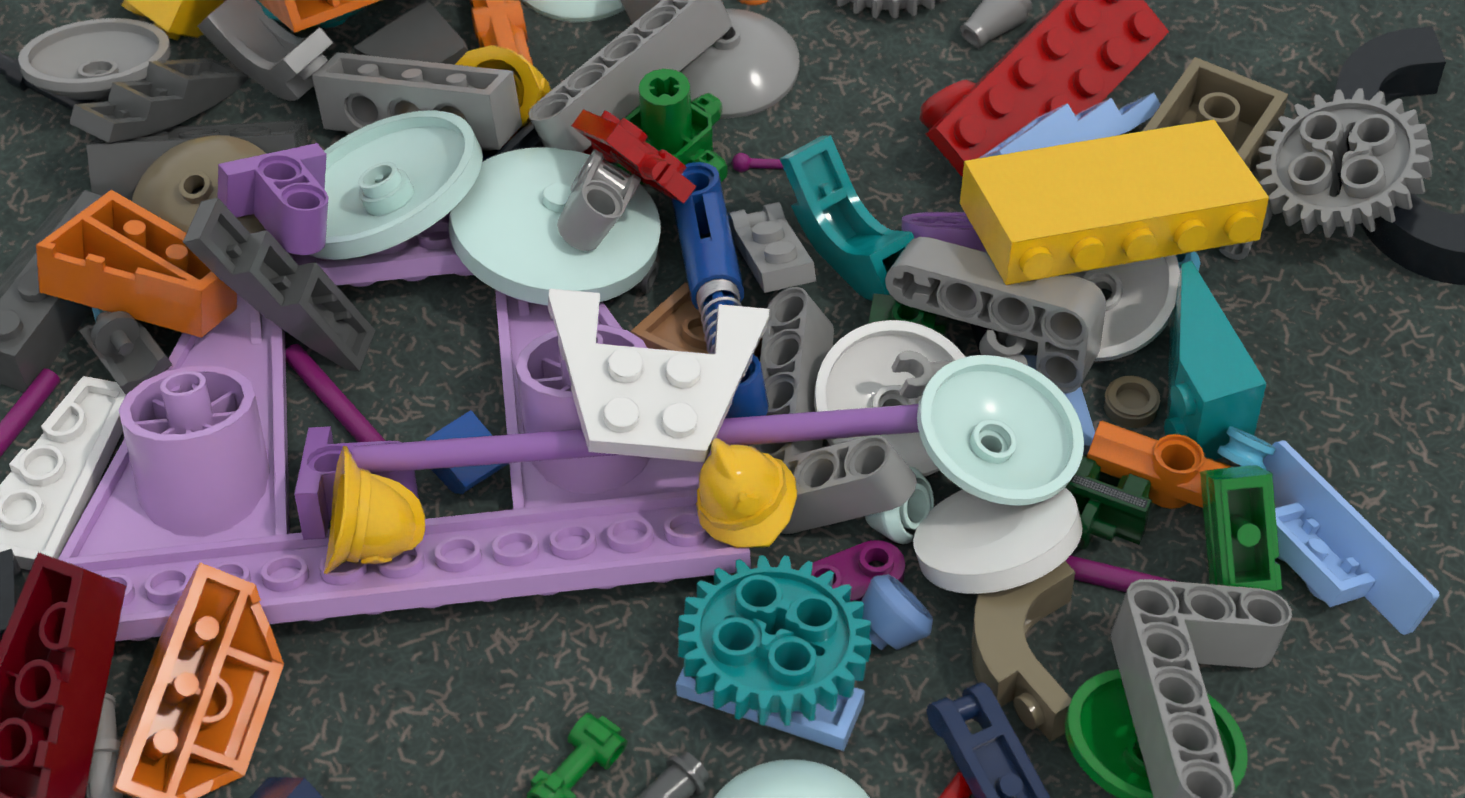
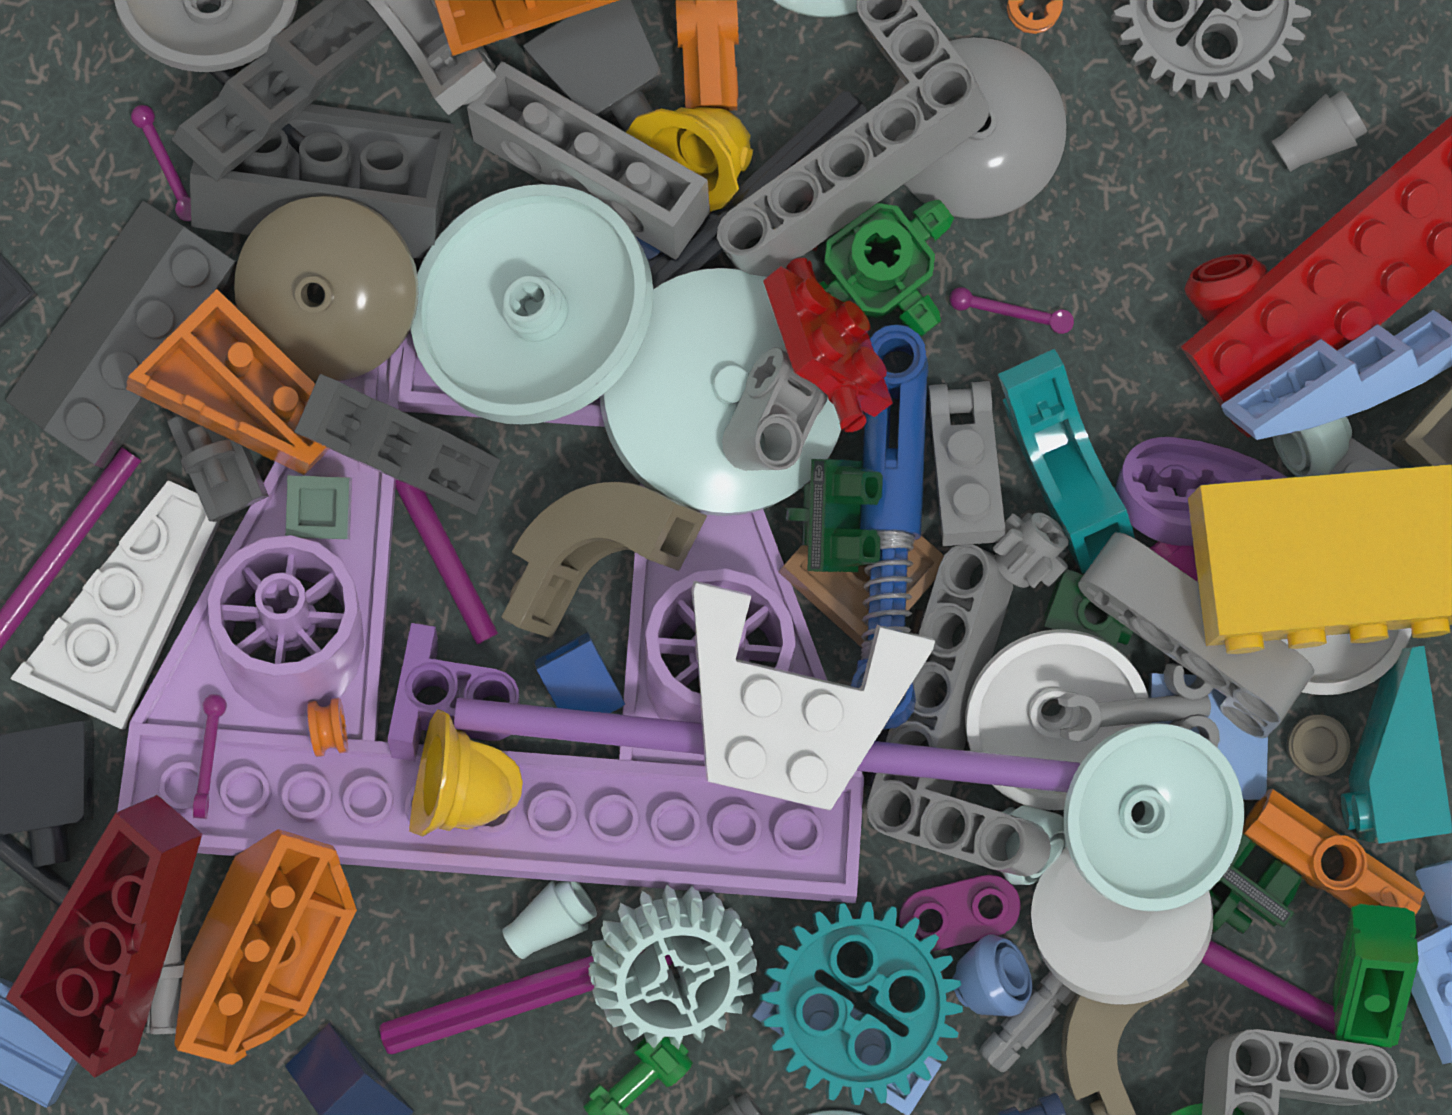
camera: 10 degrees right, 35 degrees up
medium lavender tile [217,143,329,255] -> none
yellow piece [696,438,797,548] -> none
medium azure bush [1217,426,1276,470] -> none
none -> magenta hinge [131,105,191,222]
none -> magenta hinge [193,694,227,819]
none -> sand green plate [285,475,352,539]
none -> orange bush [307,698,348,757]
none -> magenta axle [379,947,673,1054]
none -> dark tan arch [501,482,707,638]
none -> light aqua cone [502,880,597,959]
none -> light aqua gear [588,885,757,1050]
none -> dark green hips [785,459,883,572]
none -> light grey axle [980,971,1077,1072]
none -> light grey gear [993,513,1069,588]

